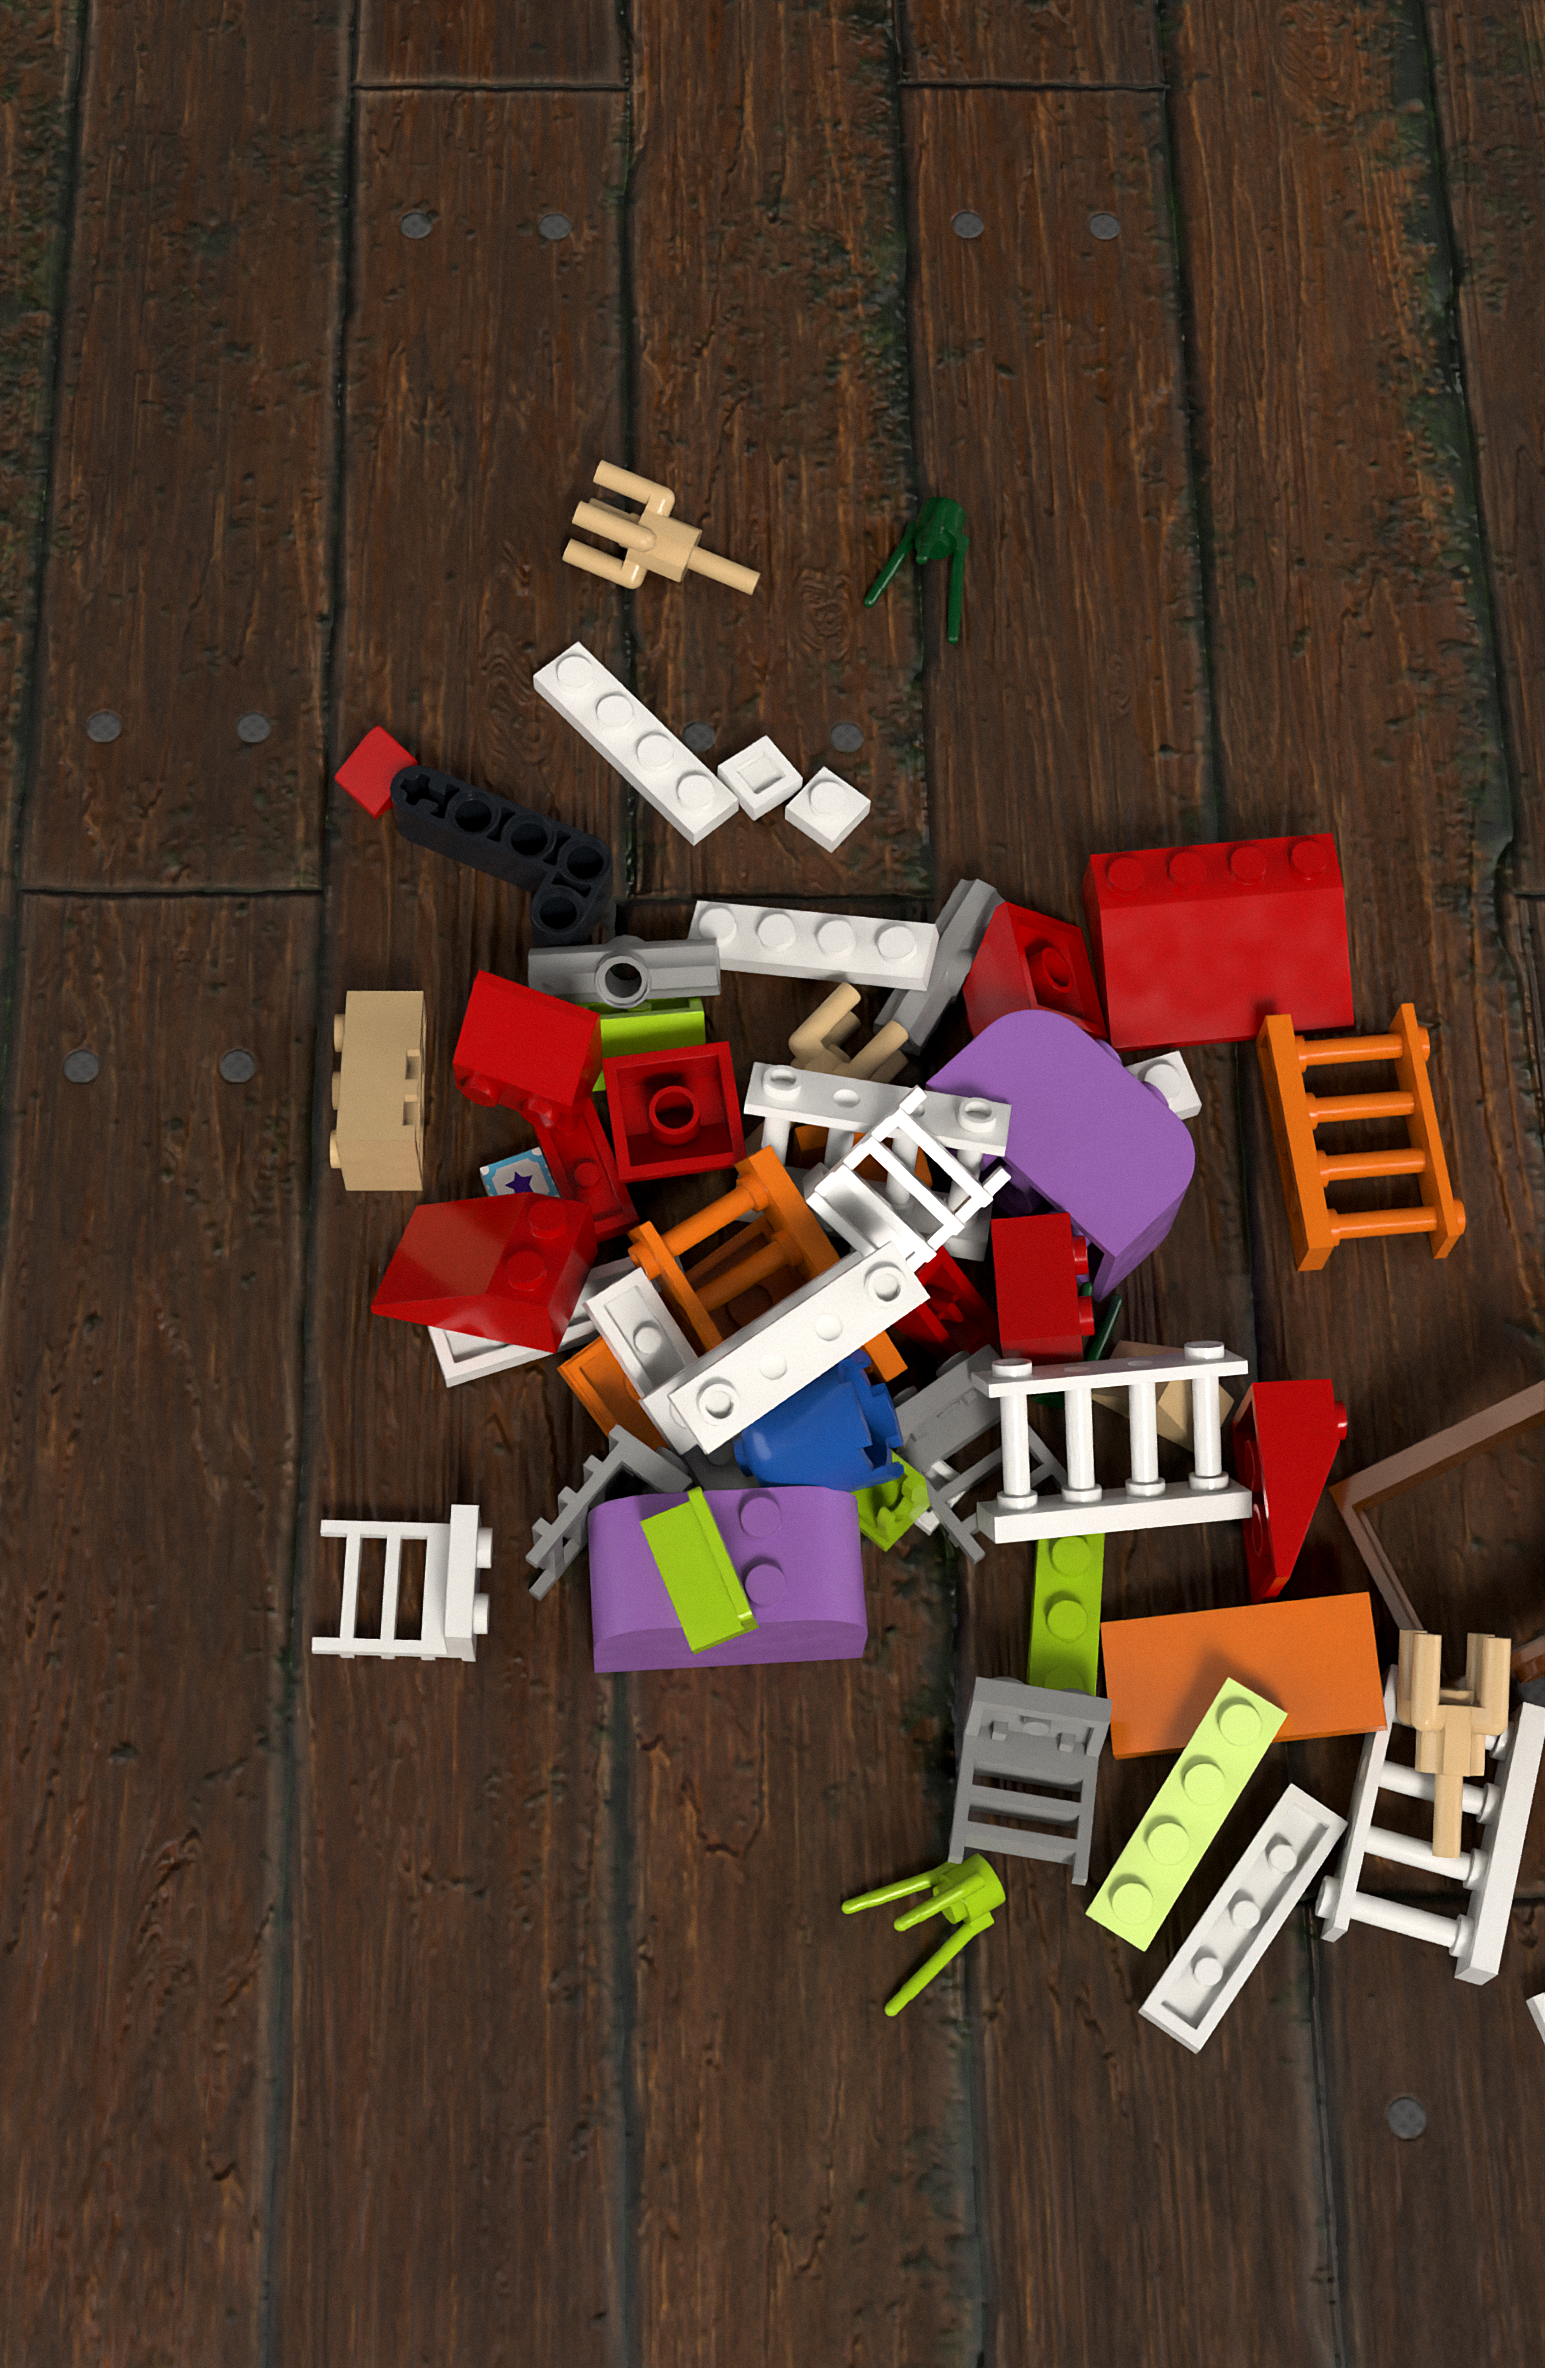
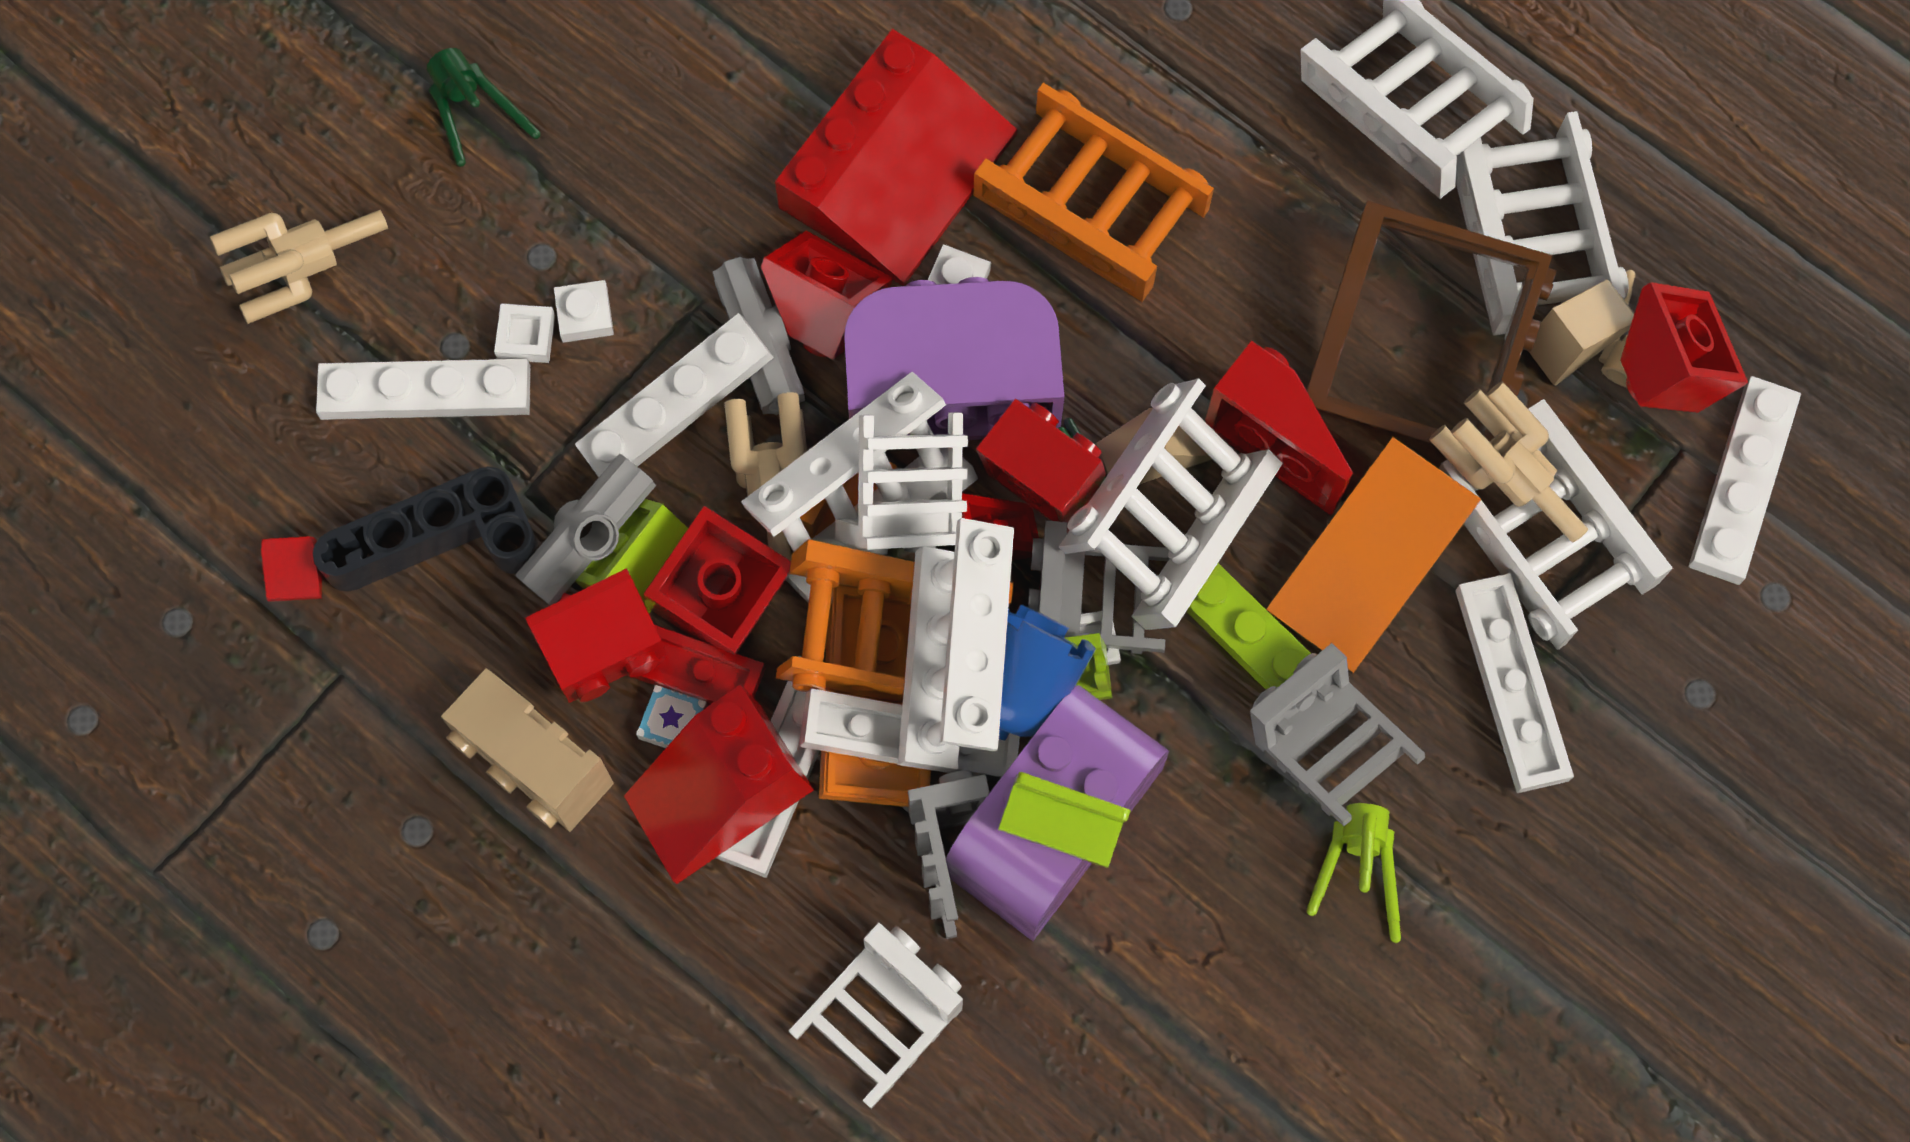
camera: 45 degrees left, 5 degrees up
yellowish green plate [1085,1677,1288,1952] -> none

